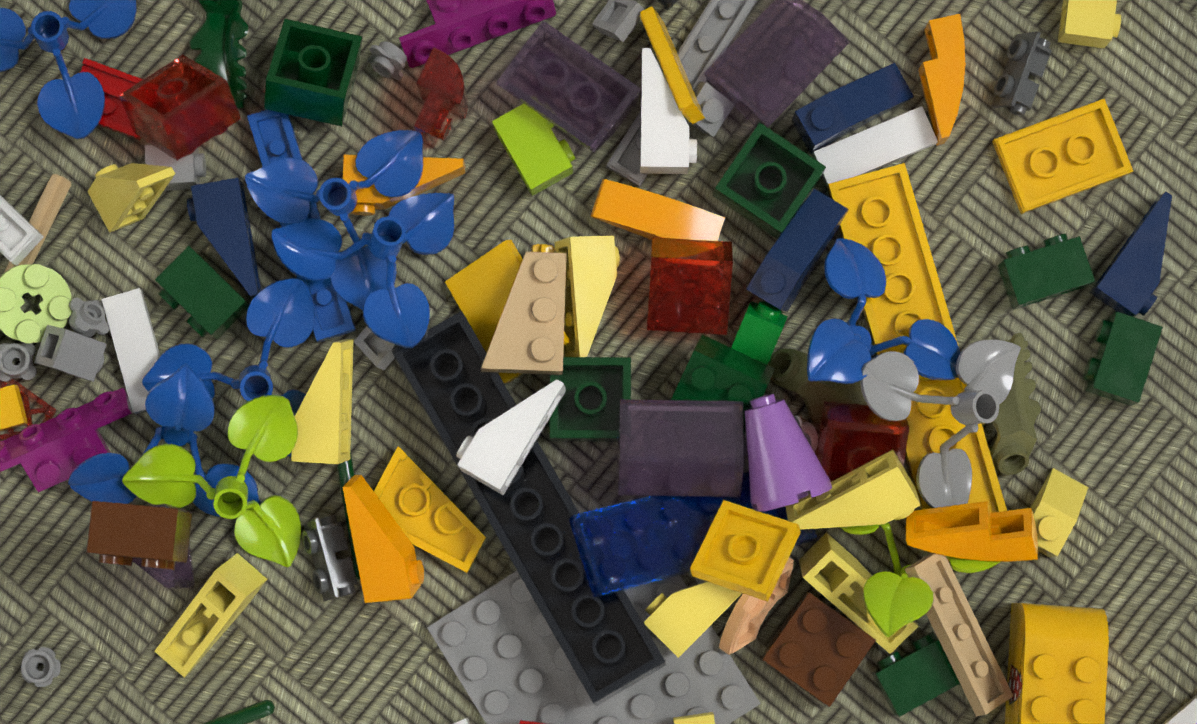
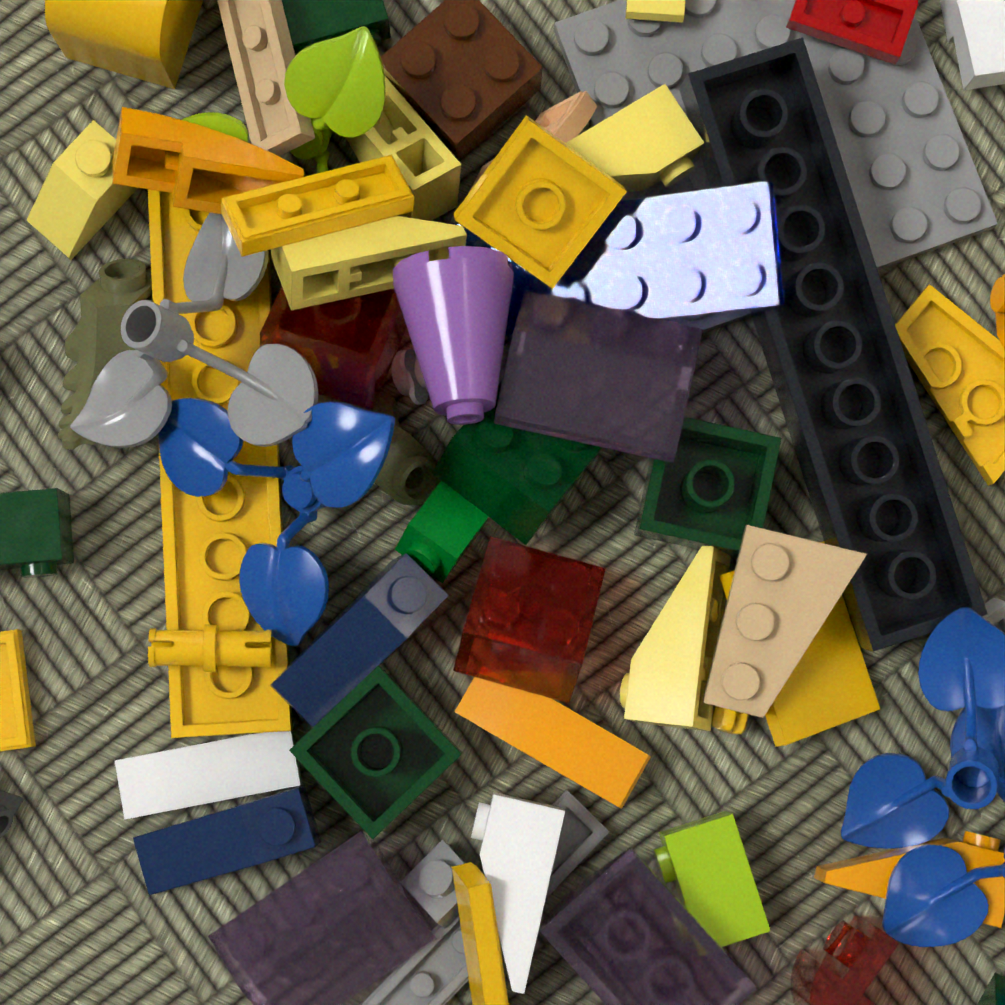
camera: 175 degrees left, 0 degrees up
white slope [456,379,566,495] -> none
light orange slope [918,14,966,146] -> none
none -> yellow pin [148,624,272,672]
none -> yellow tile [221,154,415,257]

